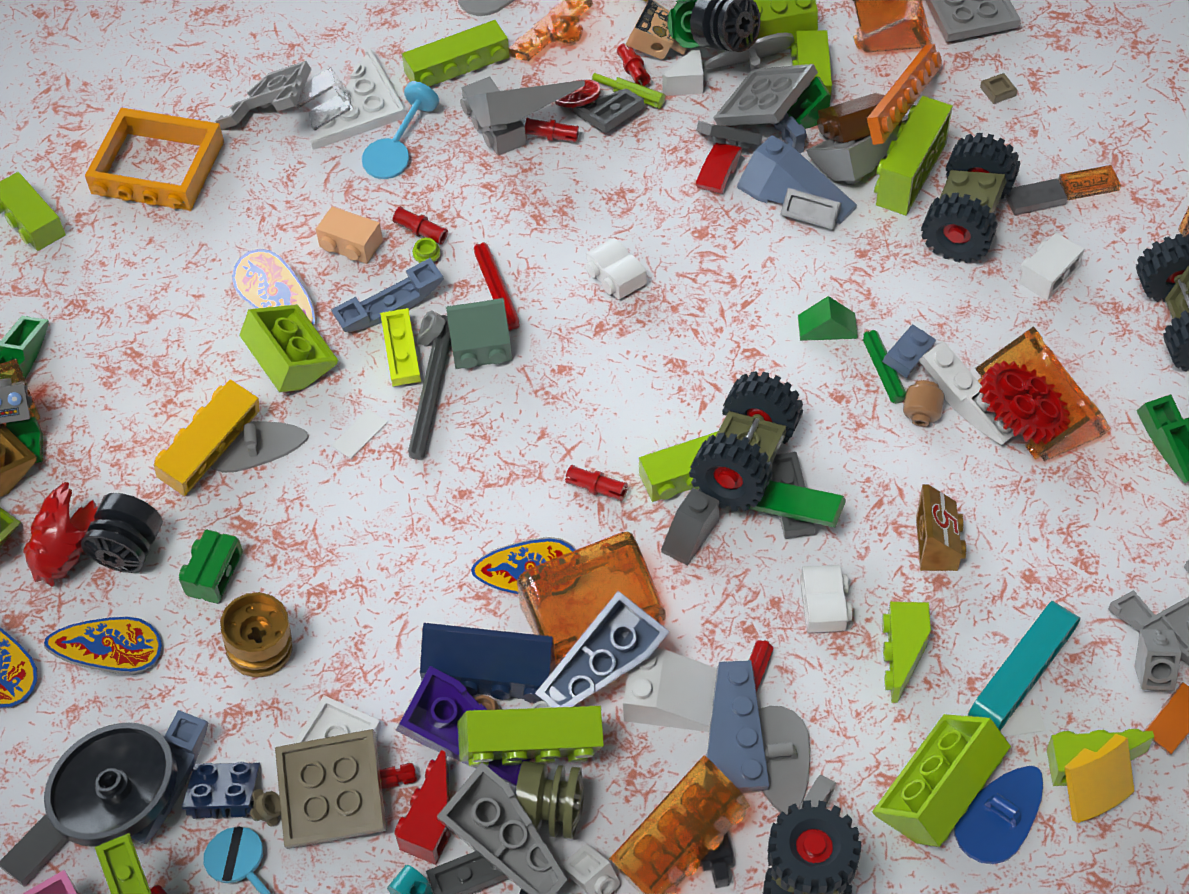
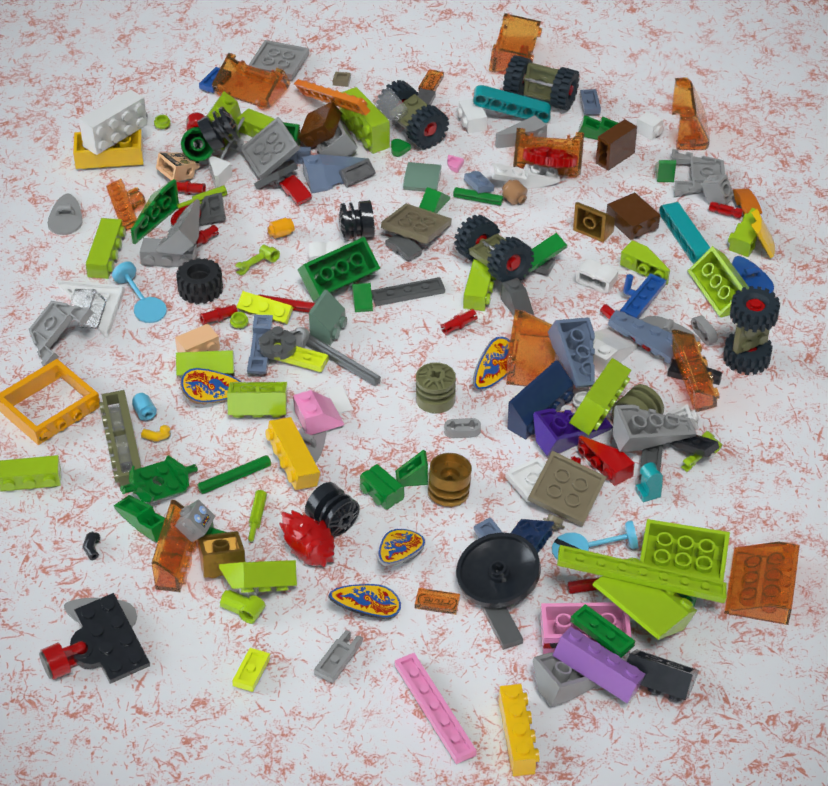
camera: 60 degrees left, 10 degrees down
none -> olive piece [99,390,141,486]
none -> green plate [120,455,198,503]
none -> green wedge [131,179,179,244]
none -> medium azure brick [132,393,157,421]
none -> yellow arm [141,425,171,442]
none -> black tyre [176,258,223,304]
none -> lime brick [176,350,235,378]
none -> green axle [197,455,271,494]
none -> lime brick [235,244,280,275]
none -> neon yellow plate [237,291,294,324]
none -> lime axle [248,490,267,542]
none -> dark grey plate [258,326,296,360]
none -> light orange brick [267,217,295,239]
none -> bright pink slope [293,390,344,435]
none -> green brick [297,237,381,302]
none -> black wheel [339,200,375,240]
none -> green slope [351,283,373,313]
none -> dark grey tile [371,277,445,307]
none -> clear piece [373,87,408,127]
none -> dark tan plate [381,203,452,244]
none -> dark grey slope [385,234,422,261]
none -> green tile [391,139,411,157]
none -> green slope [395,450,428,487]
none -> sand green slope [403,162,442,192]
none -> clear orange tile [415,588,460,615]
none -> olive wheel [416,362,456,414]
none -> light grey beam [444,418,481,438]
none -> bright pink tile [447,155,464,173]
none -> teal beam [473,85,551,123]
none -> light grey slope [495,116,547,148]
none -> reddish brown brick [596,119,637,171]
none -> reddish brown brick [606,192,660,240]
none -> blue plate [620,273,667,319]
none -> green slope [655,160,676,183]
none -> red axle [709,202,743,219]

